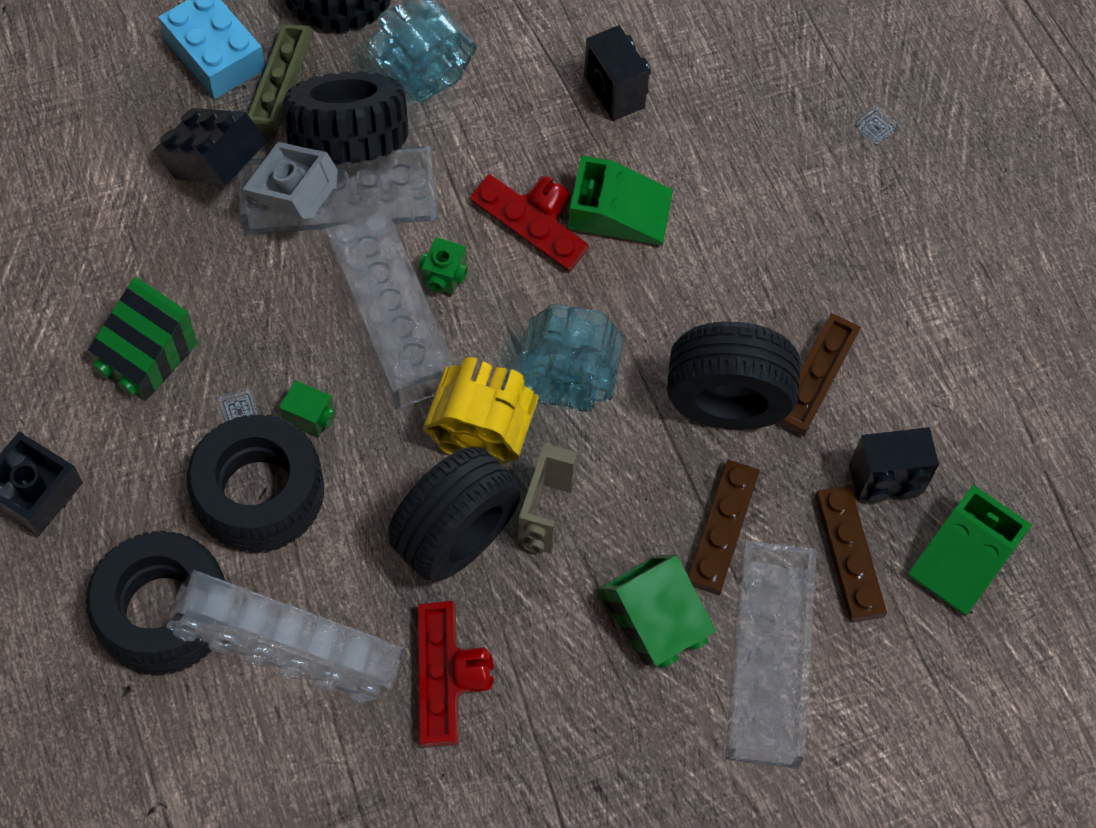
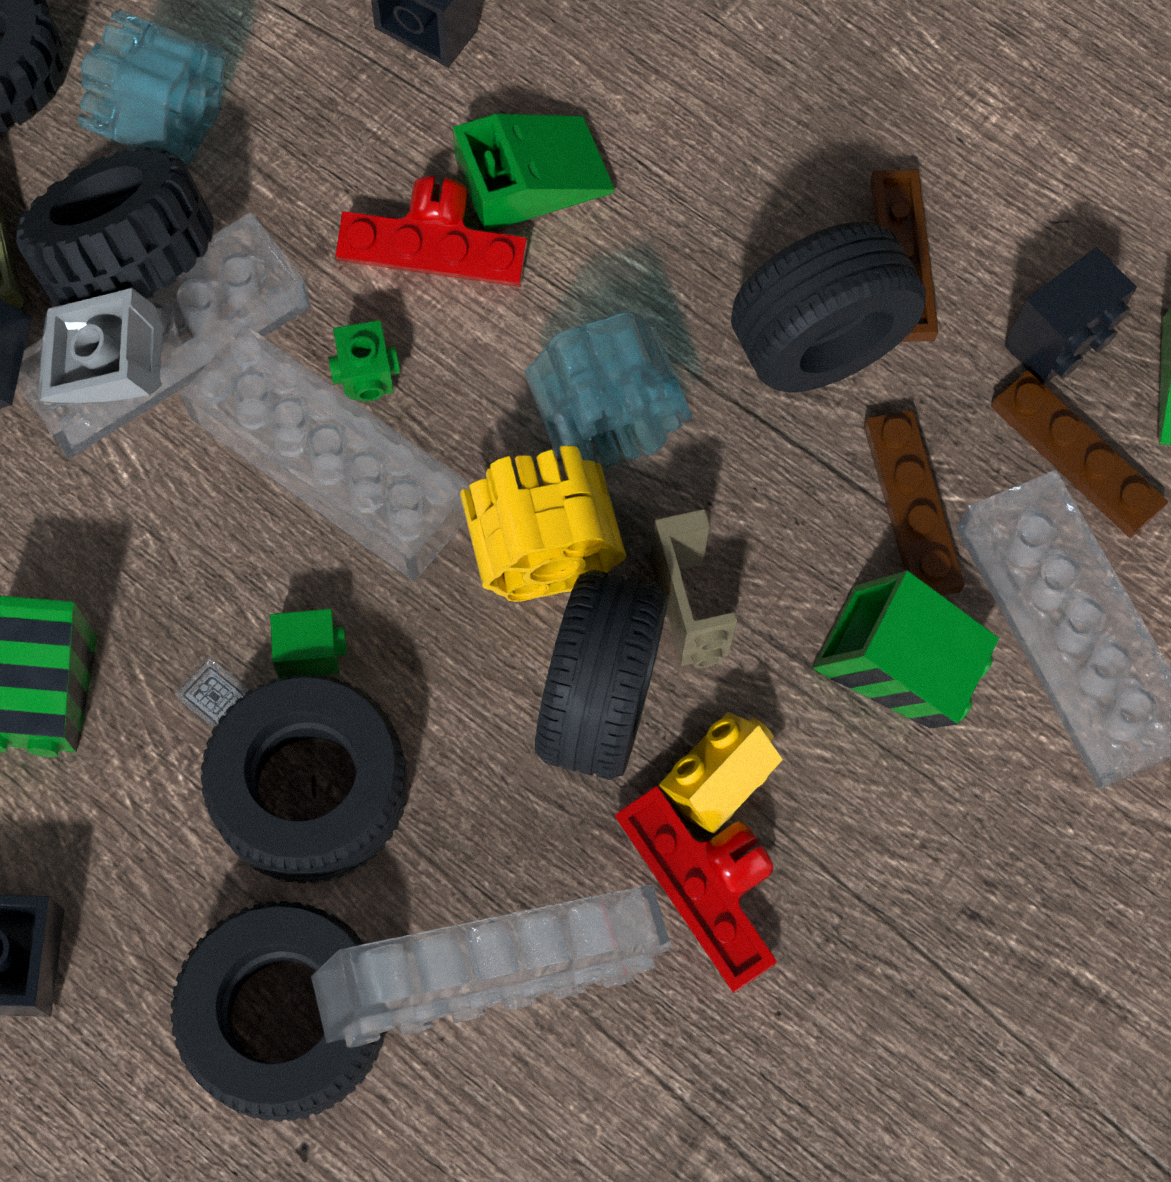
camera: 30 degrees left, 5 degrees up
none -> yellow brick [659,712,783,834]

